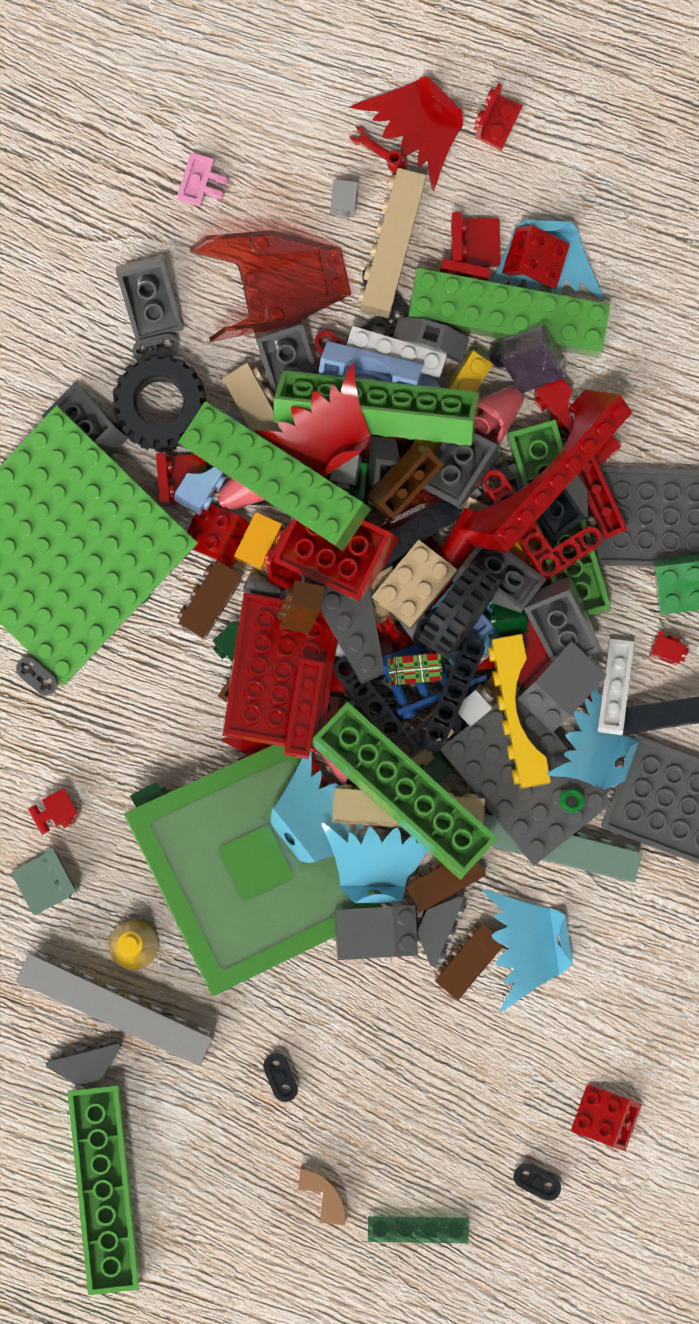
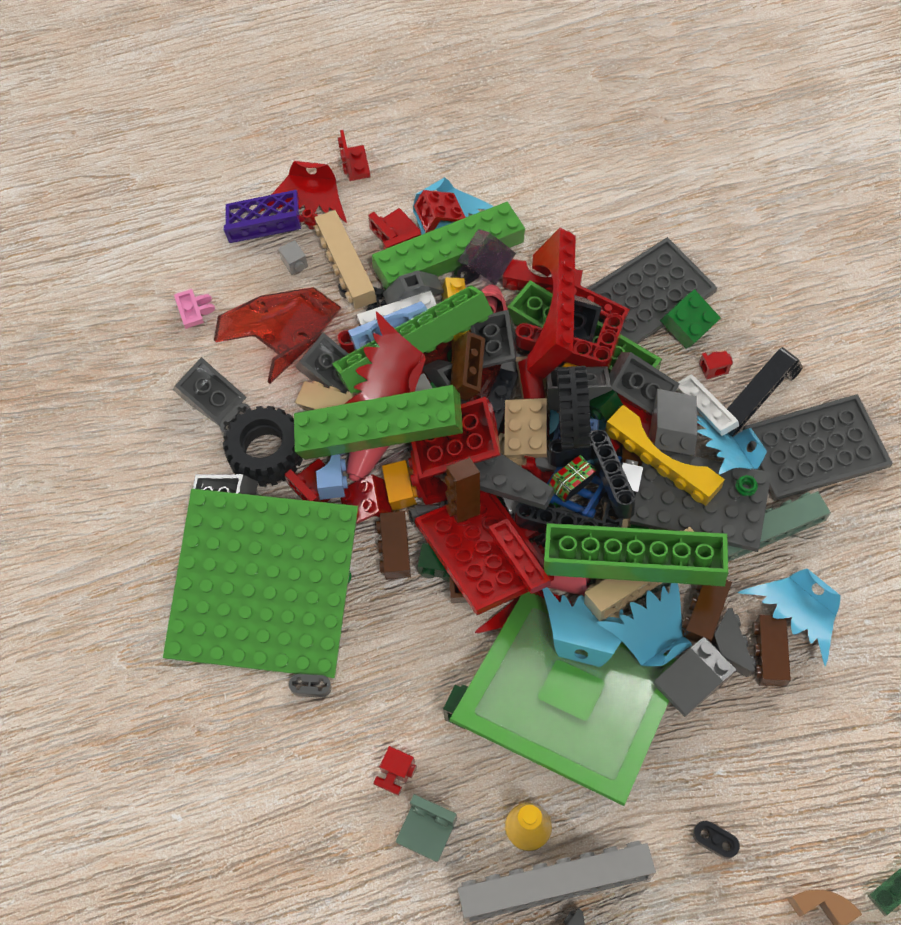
camera: 30 degrees left, 20 degrees down
none -> dark purple fence [224,190,301,243]

